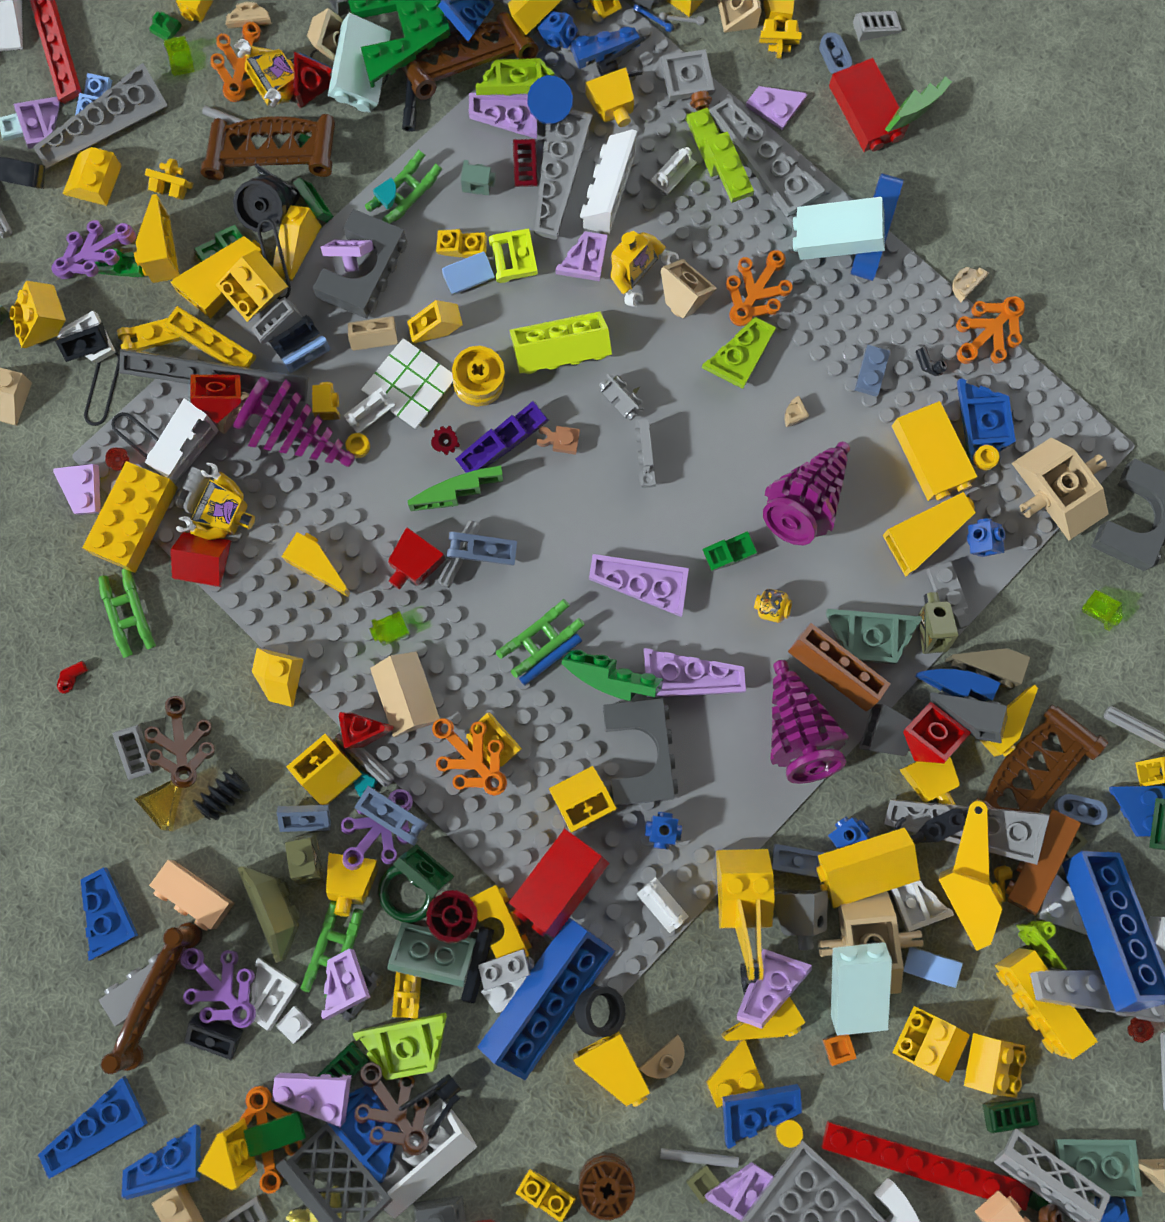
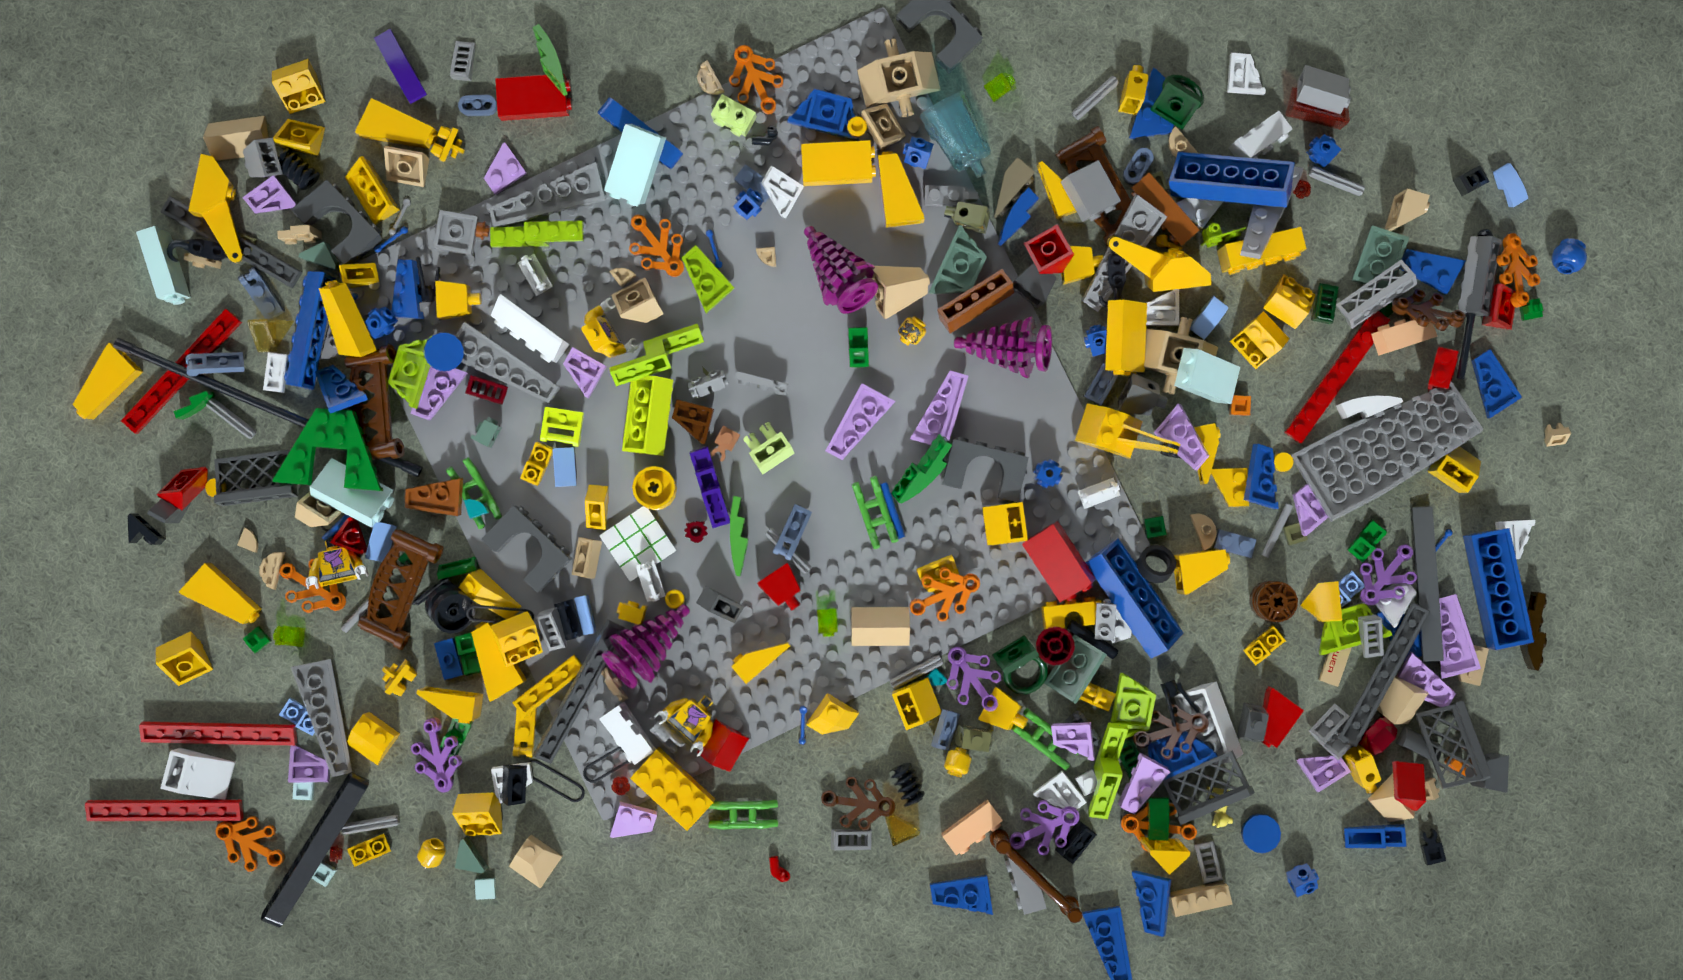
camera: 65 degrees left, 10 degrees up
red slope [190,374,241,424] -> none
olive wedge [237,866,300,963] -> none
lavender tile [321,240,374,272] -> none
red slope [339,712,394,749] -> none
sand blue plate [354,786,428,846] -> none
dark grey slope [930,692,1008,743] -> none
none -> light blue slope [365,522,397,562]
none -> dark orange wing [405,478,463,516]
none -> blue plate [434,638,464,680]
none -> tan tile [609,268,637,287]
none -> lime bracket [609,323,704,386]
none -> reddish brown wing [672,400,714,445]
none -> dark grey slope [696,586,744,623]
none -> blue hinge [706,230,723,269]
none -> yellowish green brick [711,94,757,137]
none -> blue brick [733,188,764,220]
none -> yellowish green brick [743,422,795,475]
none -> white wing [761,166,804,218]
none -> blue hinge [799,706,807,745]
none -> tan slope [861,103,906,151]
none -> tan slope [872,266,930,319]
none -> clear light blue torso [919,91,991,178]
none -> yellow head [944,747,971,777]
none -> light grey brick [1061,160,1121,222]
none -> lime bracket [1088,722,1129,819]
none -> dark green plate [1143,516,1167,538]
none -> tan plate [1168,126,1199,157]
none -> sand blue plate [1213,529,1256,558]

